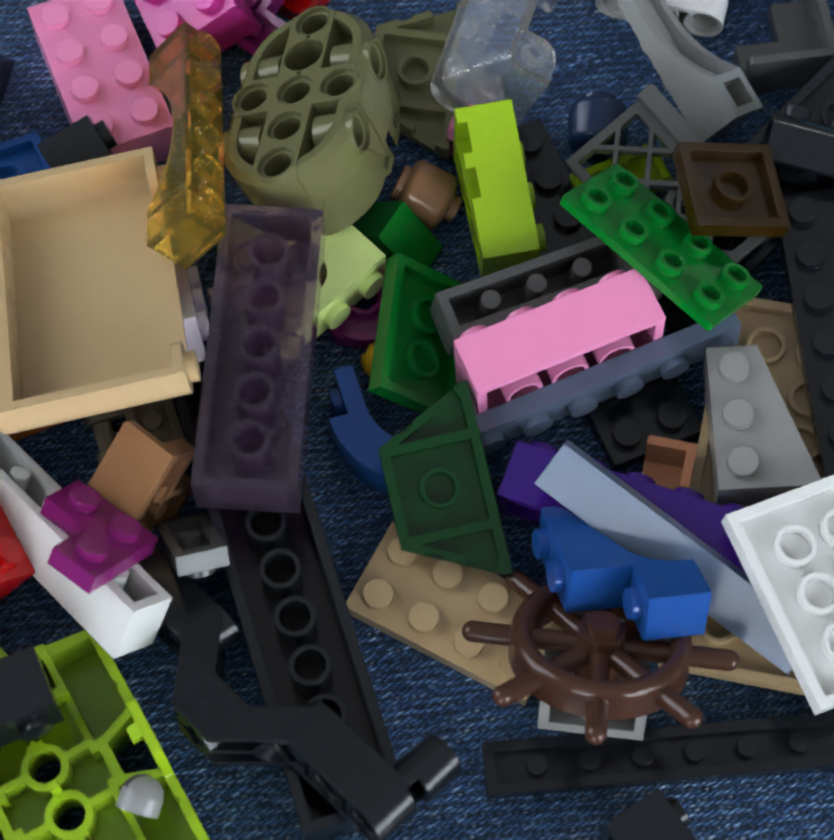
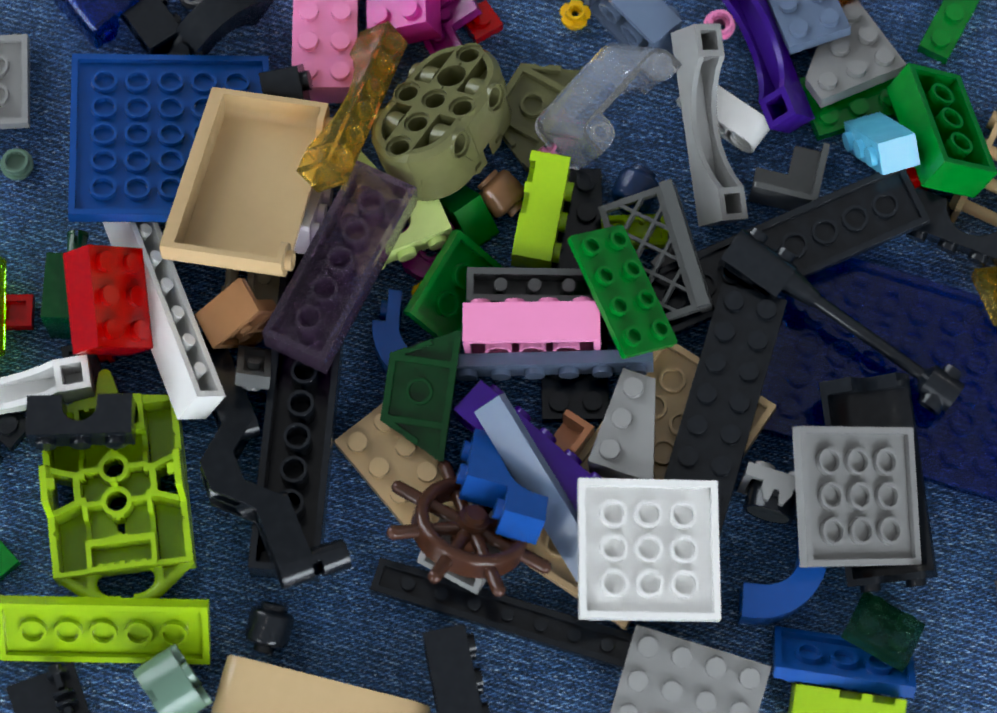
camera: 20 degrees right, 5 degrees up
magenta plate [40,480,159,594] -> none
light grey hinge [115,774,164,819] -> none
dark brown plate [672,142,791,237] -> none

